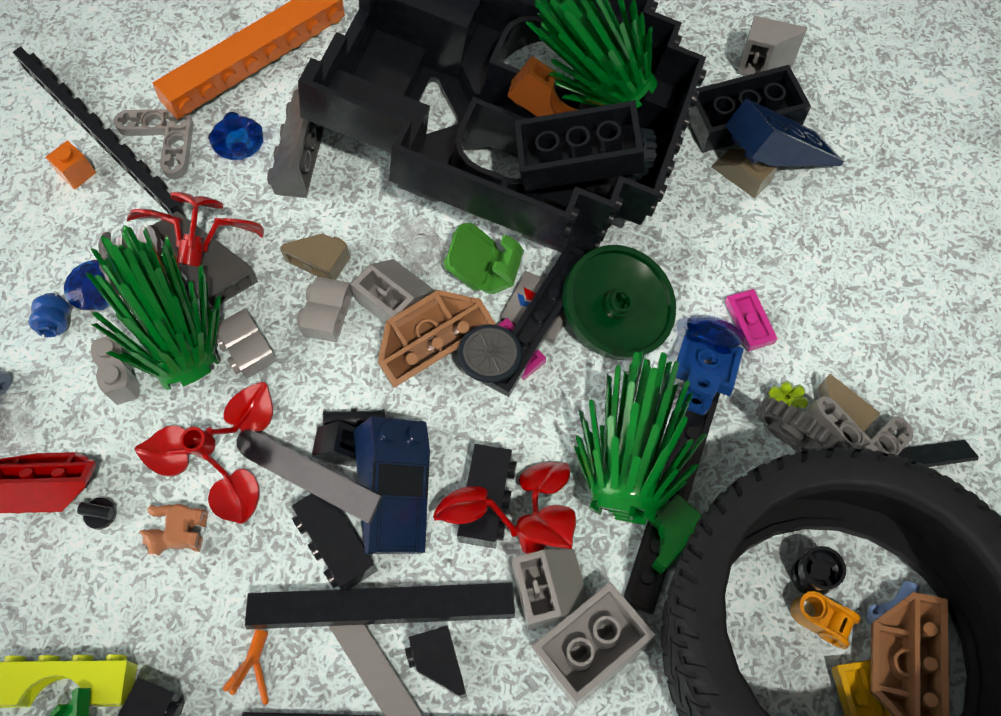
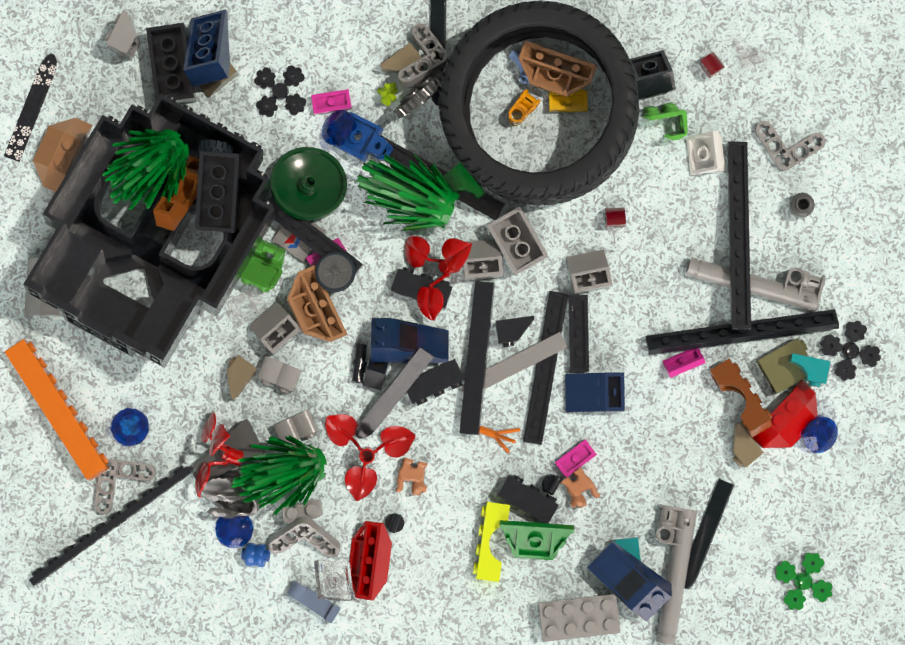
camera: 80 degrees left, 20 degrees up
orange brick [45,140,96,190] -> none
dark grey slope [267,89,325,198] -> none
black wheel [791,546,846,595] -> none
none -> black plant [254,65,306,117]
none -> light grey beam [268,517,341,557]

